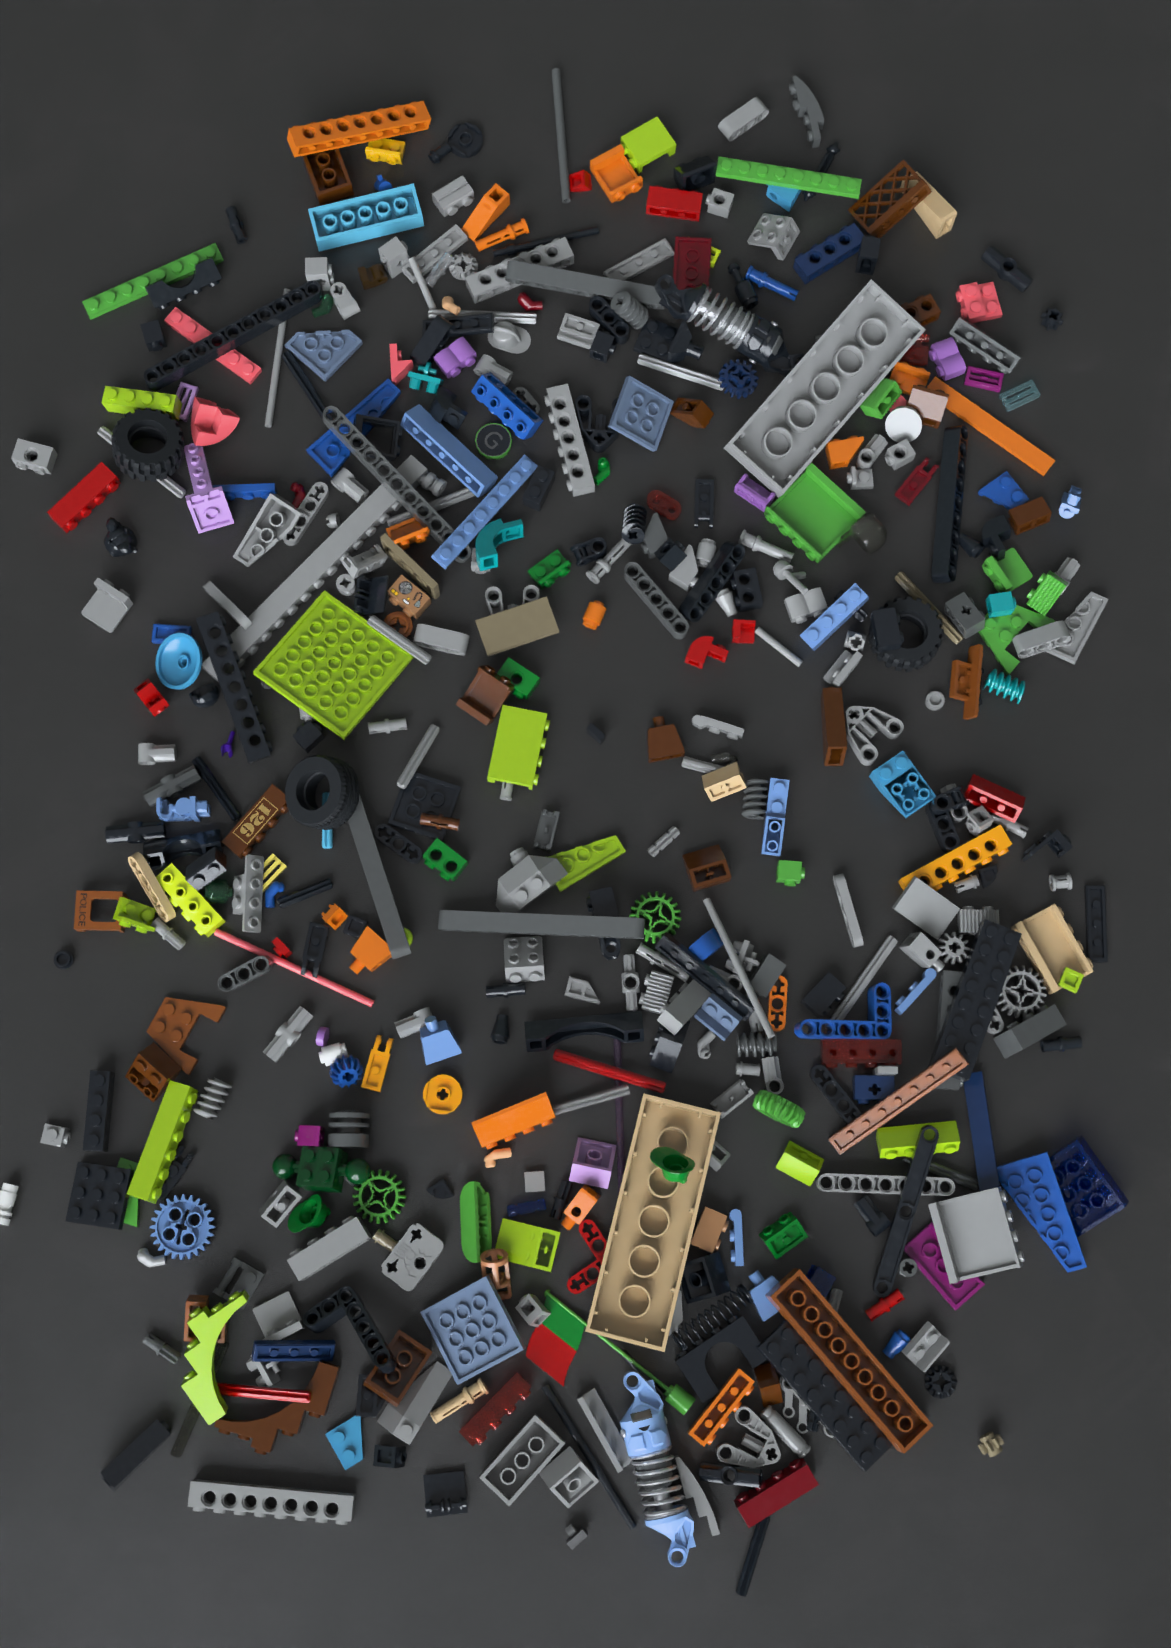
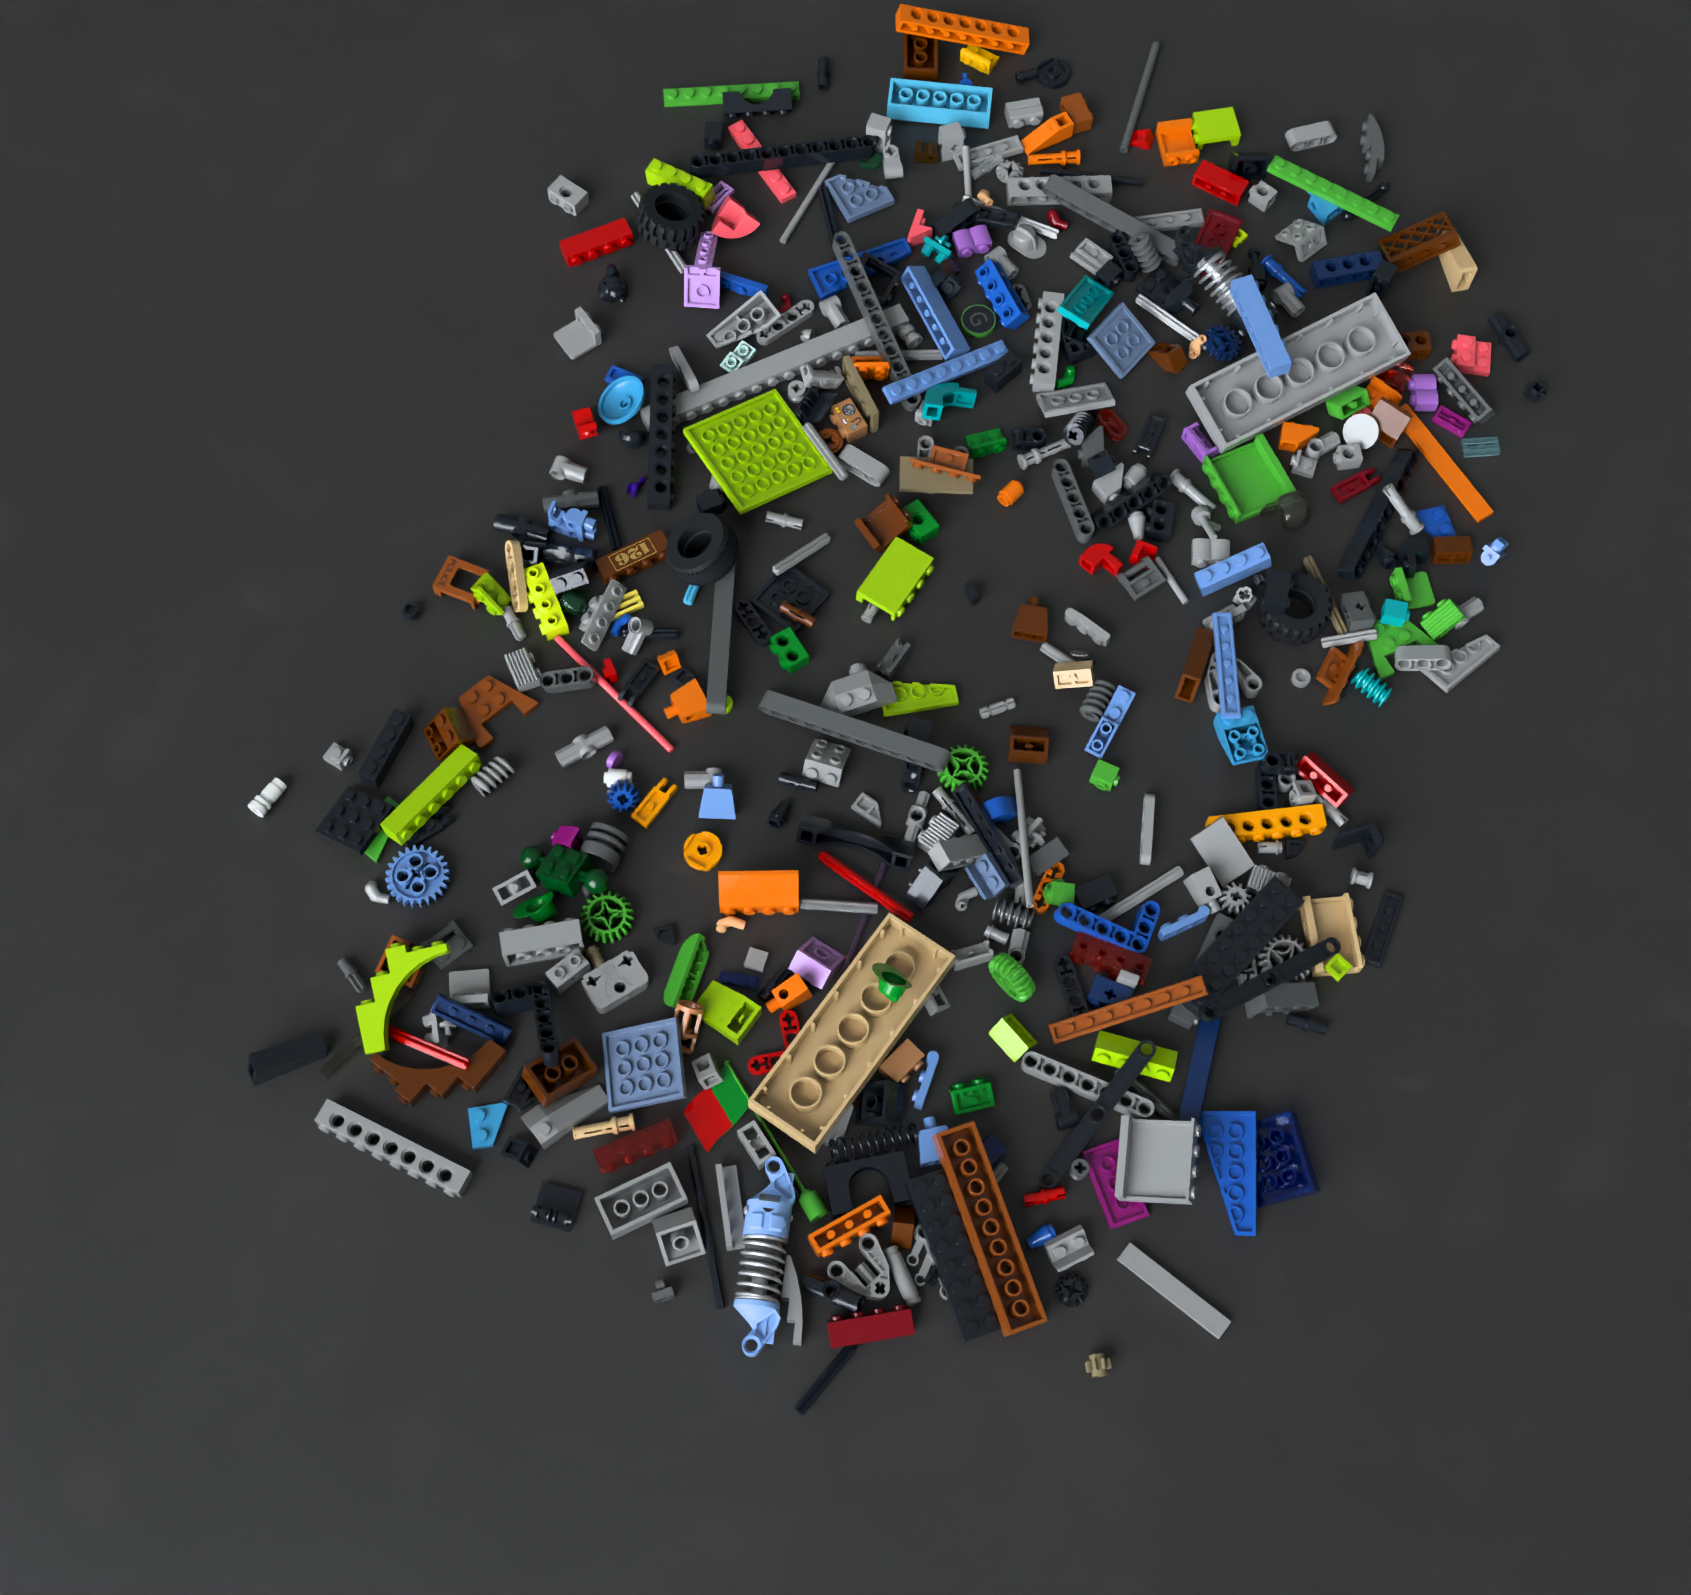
camera: 20 degrees right, 10 degrees down
none -> light grey brick [504,647,541,693]
none -> light grey brick [545,949,591,994]
none -> light grey piece [622,617,653,656]
none -> light aqua slope [720,340,757,373]
none -> light grey brick [737,1120,776,1170]
none -> dark orange bracket [909,445,982,483]
none -> light grey tile [1036,382,1115,418]
none -> bright green brick [1043,879,1075,906]
none -> teal plate [1057,275,1115,330]
none -> dark orange brick [1060,92,1094,135]
none -> dark grey plate [1116,556,1166,602]
none -> light grey tile [1117,1243,1231,1339]
none -> light nougat arm [1188,334,1207,359]
none -> black beam [1198,937,1341,1023]
none -> medium blue tile [1212,612,1241,719]
none -> medium blue brick [1229,274,1293,379]
none -> light grey piece [1271,282,1305,318]
none -> light grey axle [1321,628,1378,648]
none -> light grey pin [1382,483,1425,535]

